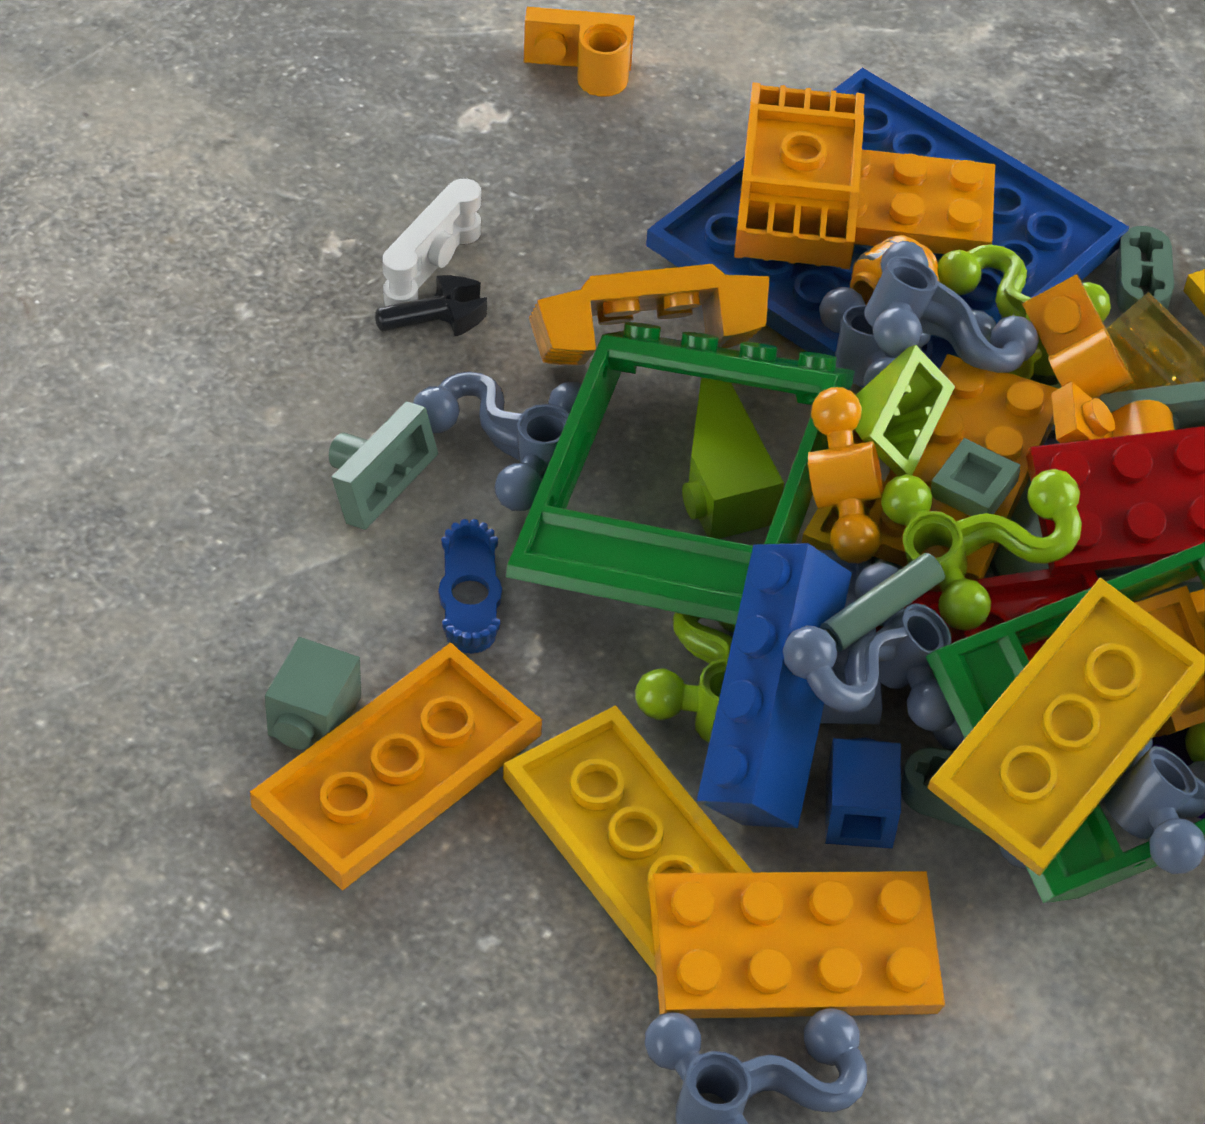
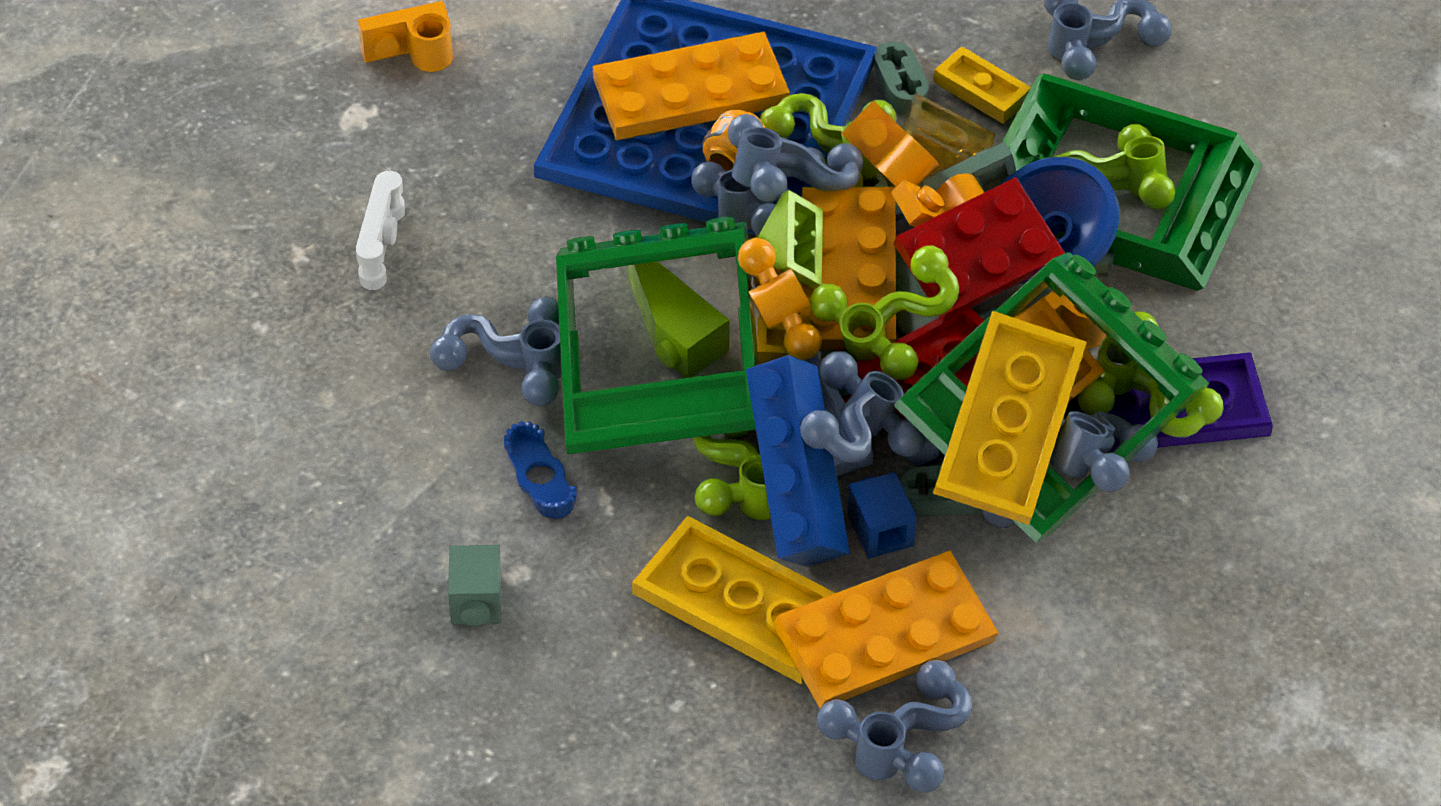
camera: 20 degrees left, 0 degrees up
light orange plate [250,642,542,891] -> none
sand green tile [328,401,439,530] -> none
black bar [375,275,487,336] -> none
light orange plate [529,264,769,365] -> none
light orange plate [734,82,865,270] -> none
sand green piece [820,553,945,652] -> none
sand green plate [931,438,1020,516] -> none

